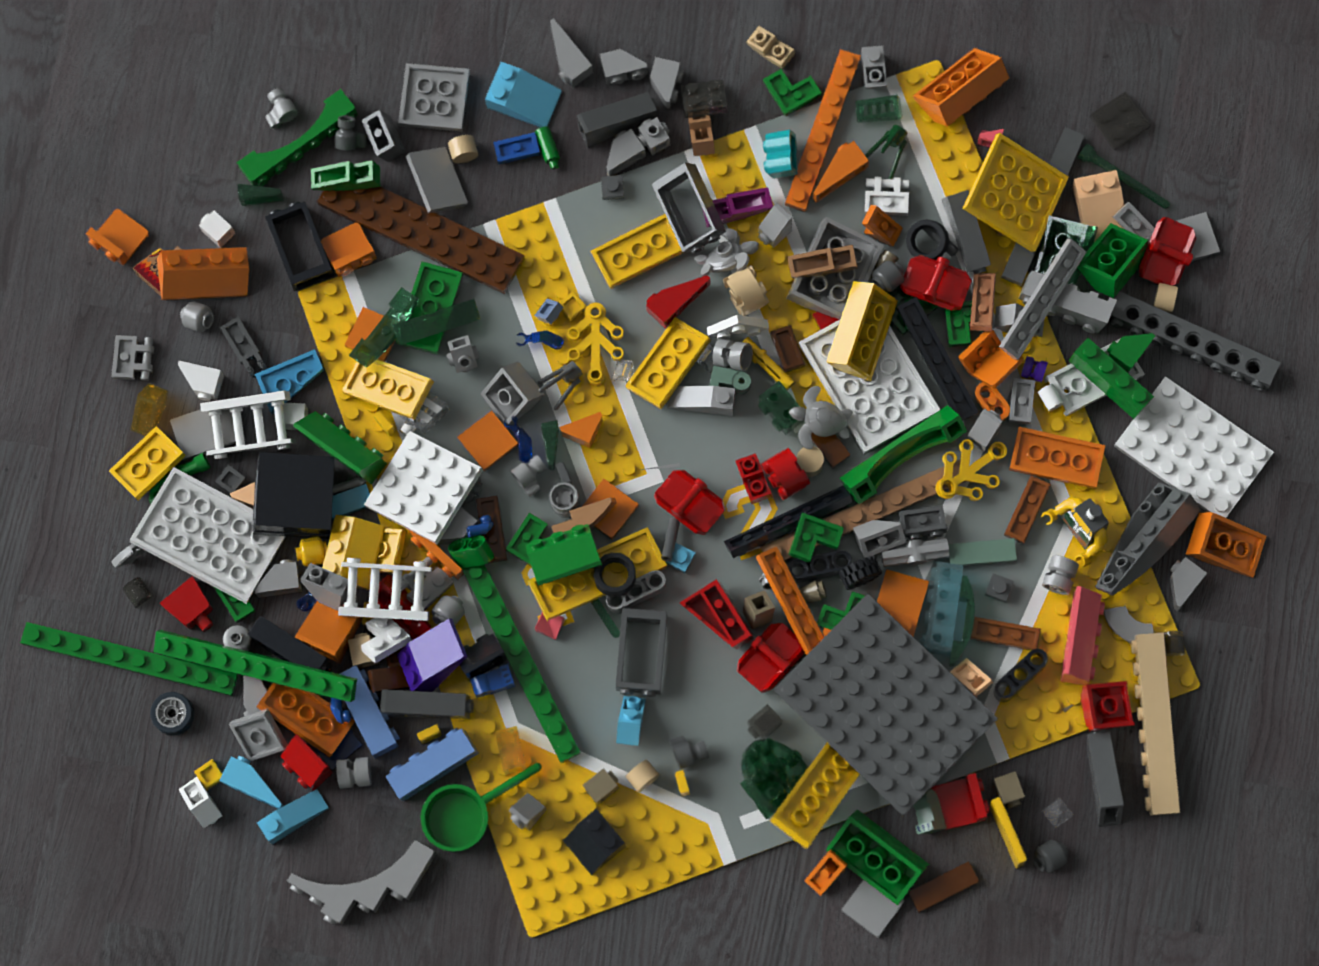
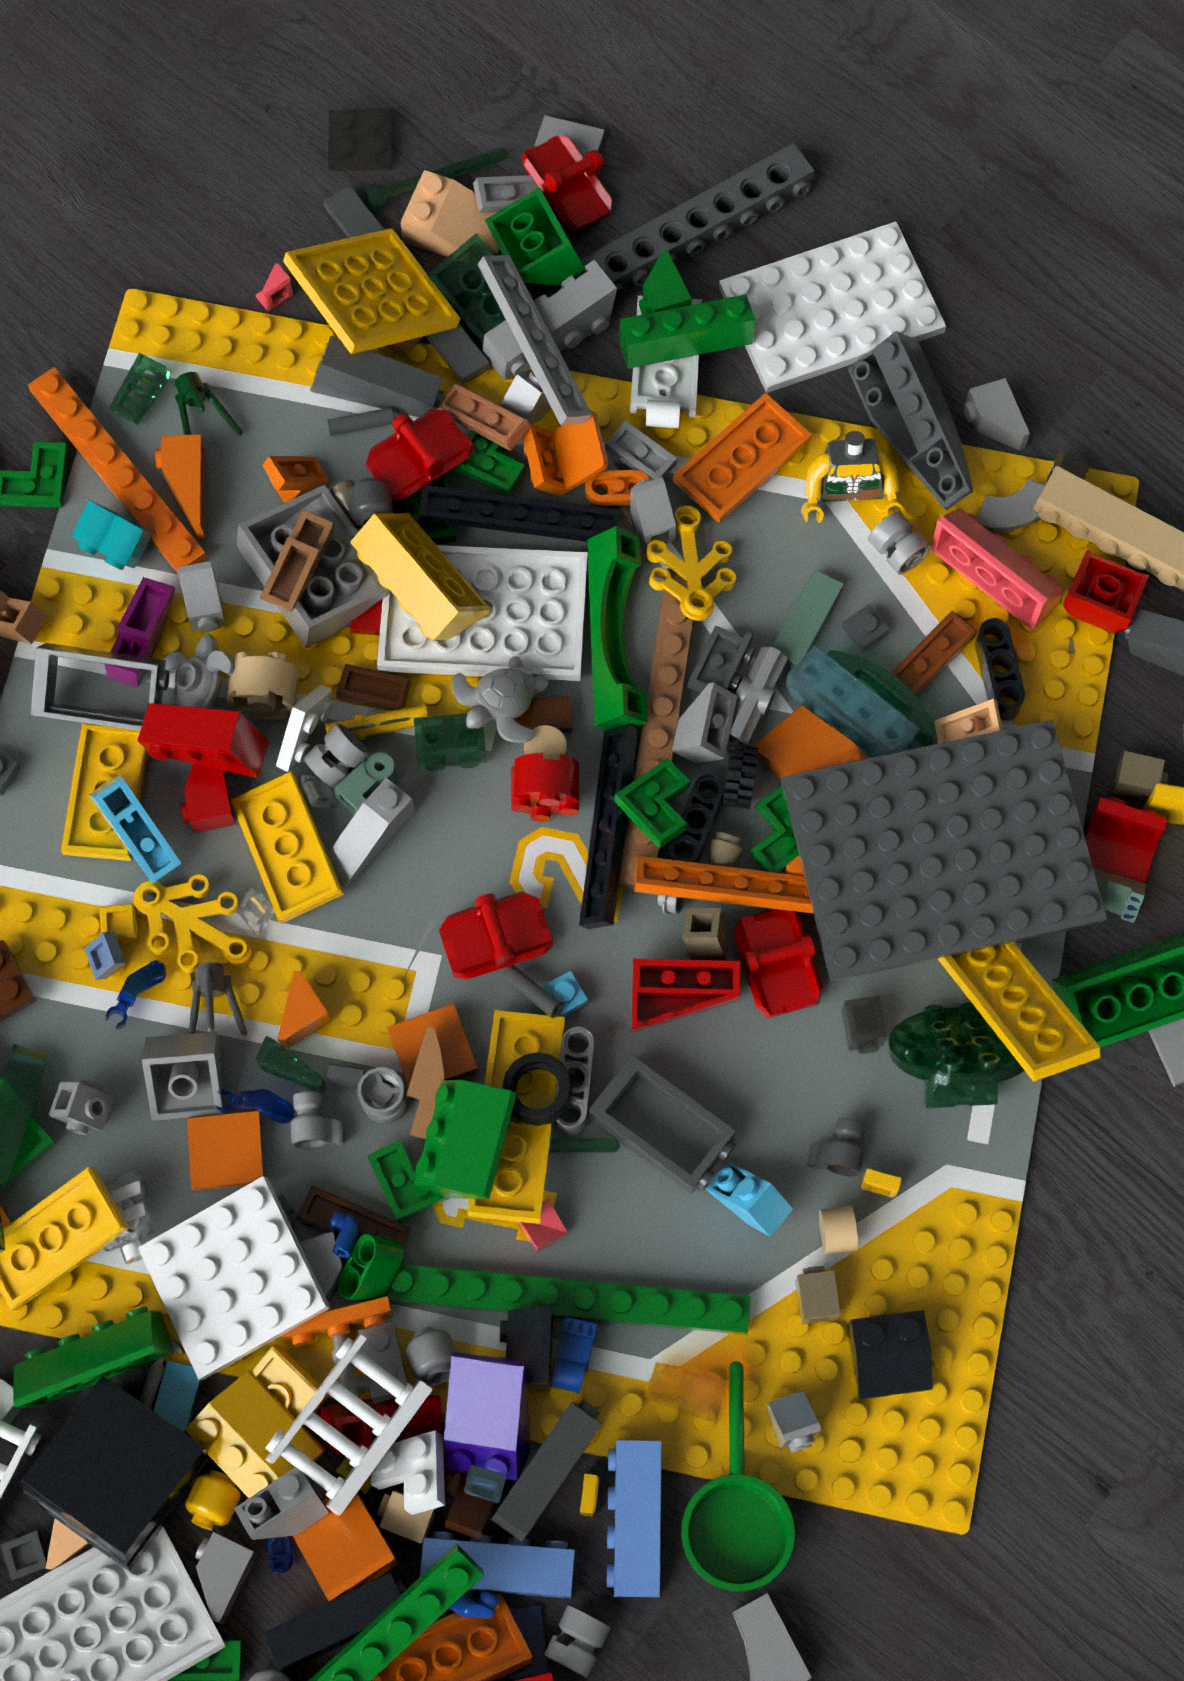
camera: 65 degrees left, 5 degrees down
yellow tile [373,411,395,437] -> none
red slope [735,453,772,505] -> none
orange slope [804,850,847,896] -> none
light grey slope [861,46,887,89] -> none
white plate [865,177,909,216] -> none
black tyre [906,219,949,260] -> none
orange slope [913,48,1009,126] -> none
dark orange tile [1004,475,1051,544] -> none
dark purple wheel [1021,356,1048,383] -> none
tan piece [1153,283,1178,313] -> none
orange slope [1186,512,1266,577] -> none
none -> medium azure slope [89,775,182,883]
none -> red wedge [137,703,269,778]
none -> clear light blue tile [464,1465,507,1503]

